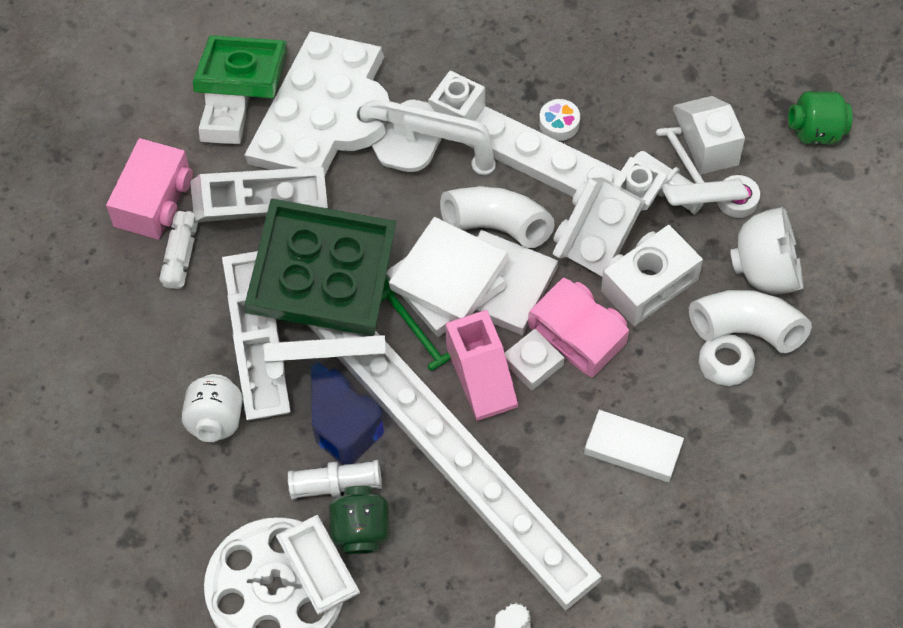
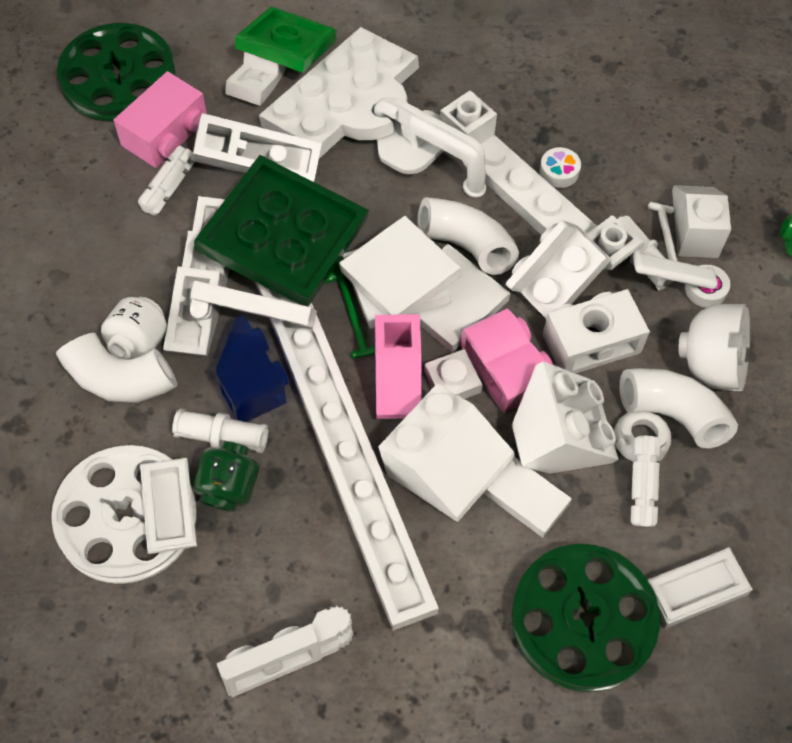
camera: 15 degrees right, 0 degrees up
none -> white cylinder [56,333,178,403]
none -> dark green wedge [57,23,175,122]
none -> white slope [378,383,515,522]
none -> dark green wedge [511,544,660,692]
none -> white slope [512,361,619,474]
none -> white axle [631,435,660,527]
none -> white tile [648,548,753,629]

